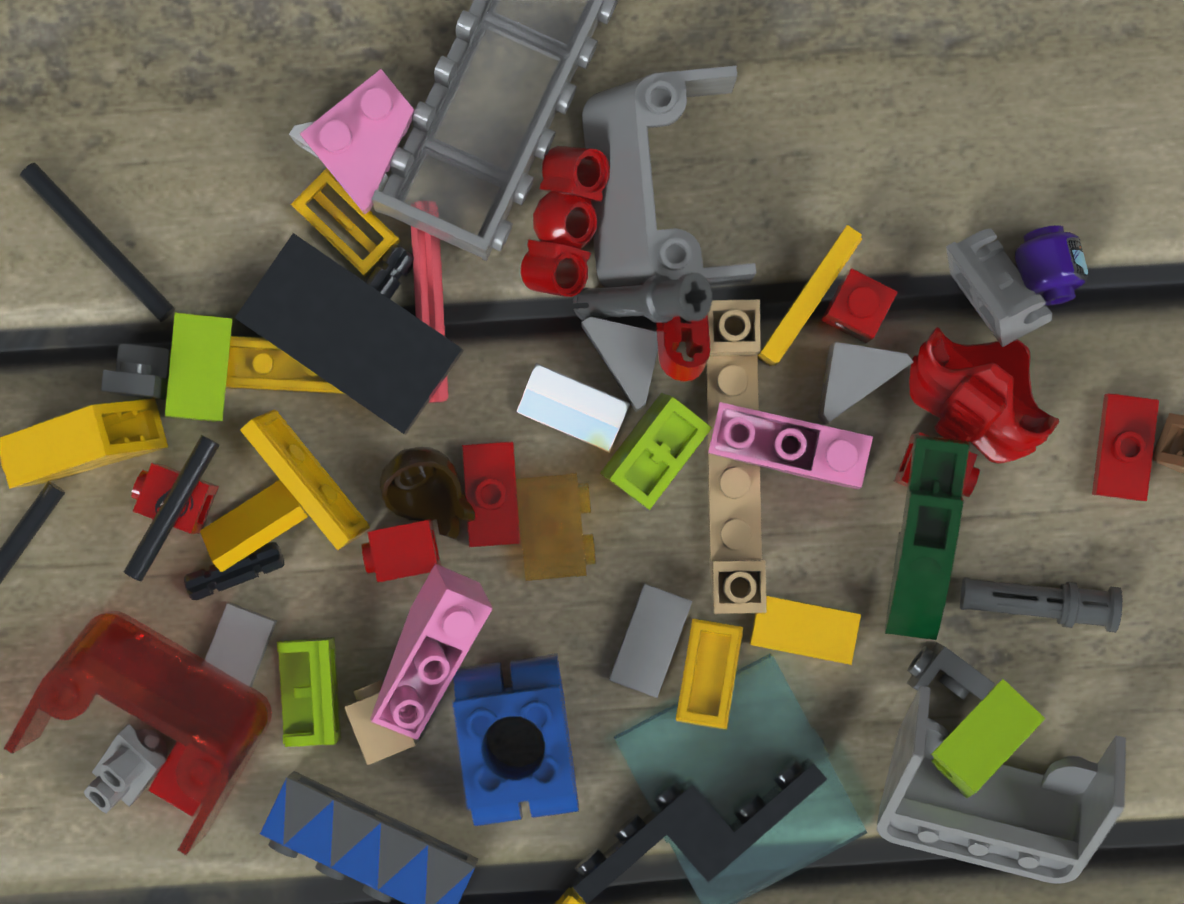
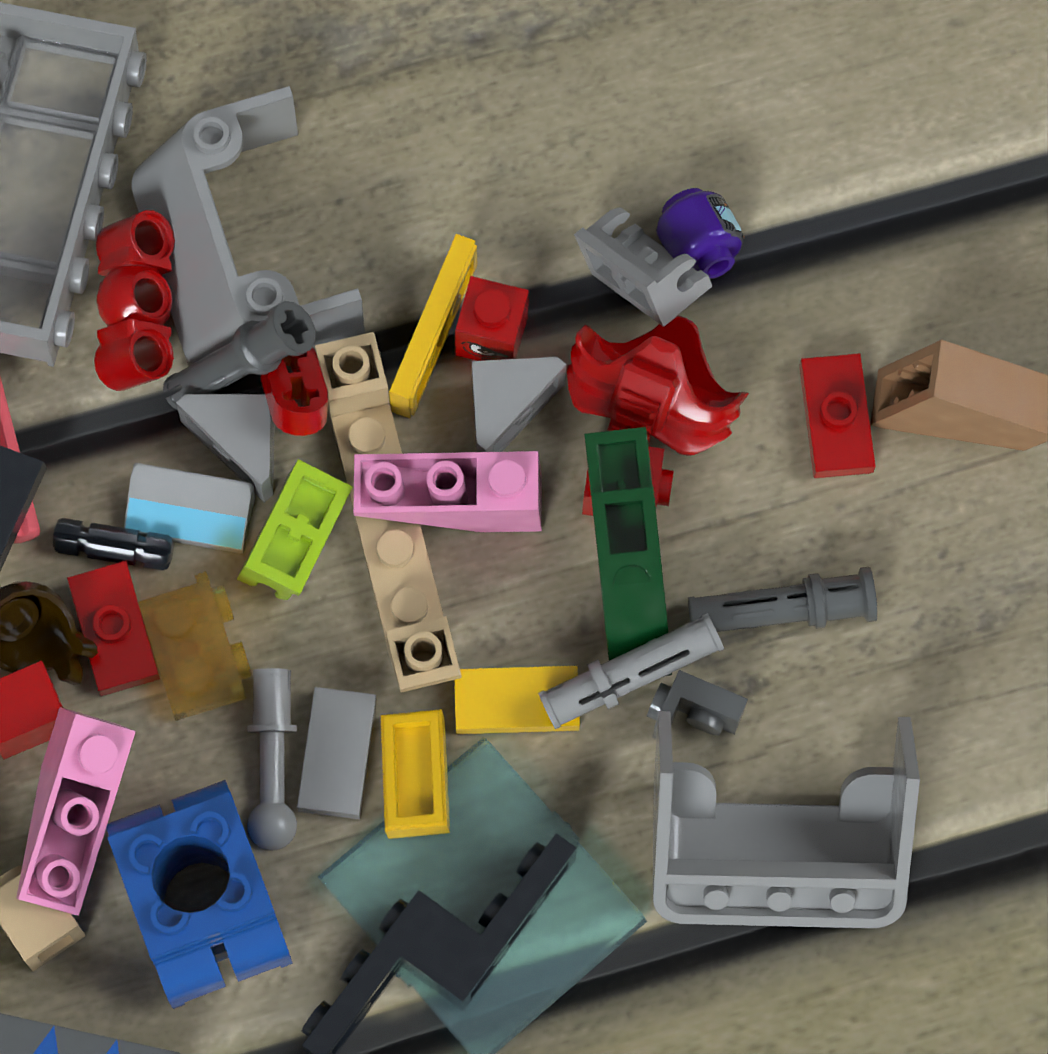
camera: 15 degrees left, 15 degrees down
lime hinge [931,679,1046,799] -> none
none -> black axle [53,518,174,570]
none -> light grey pin [247,668,297,851]
none -> light grey pin [538,613,724,729]

